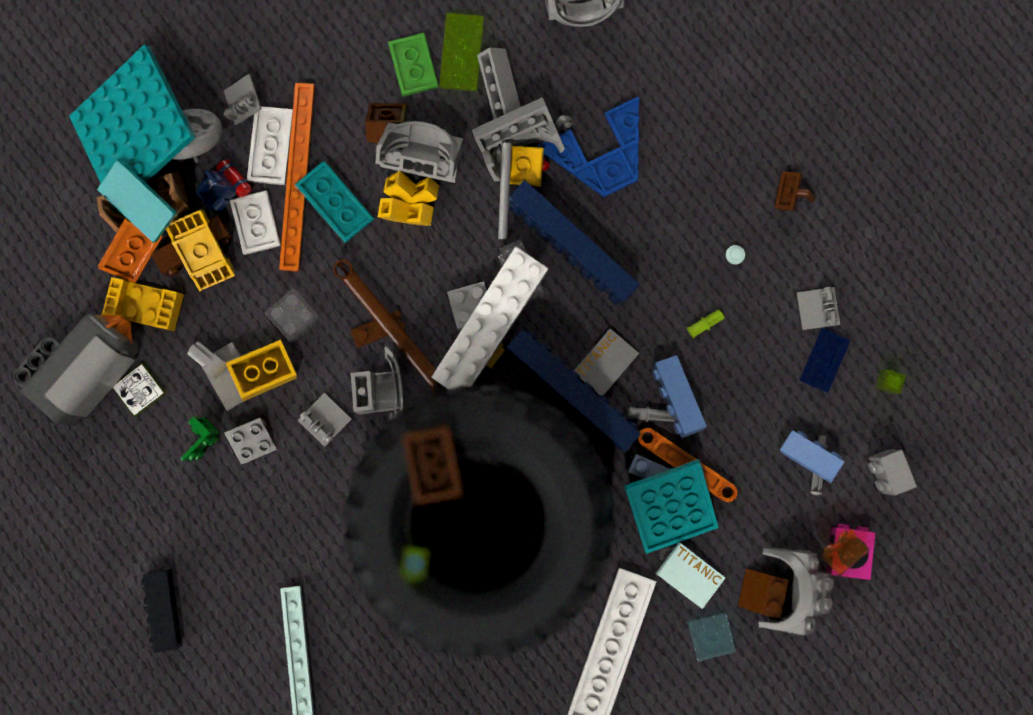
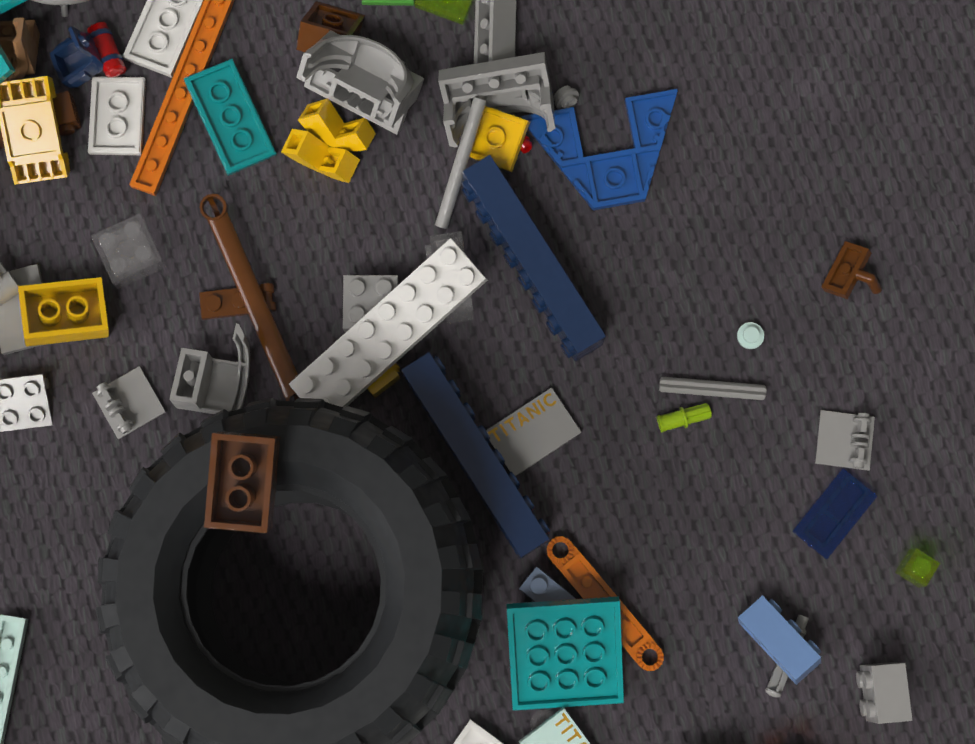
camera: 15 degrees right, 5 degrees down
clear neon green brick [400,547,428,582] -> none
light grey axle [628,407,675,422] -> none
medium blue brick [652,355,707,438] -> none
none -> light grey axle [659,377,767,400]

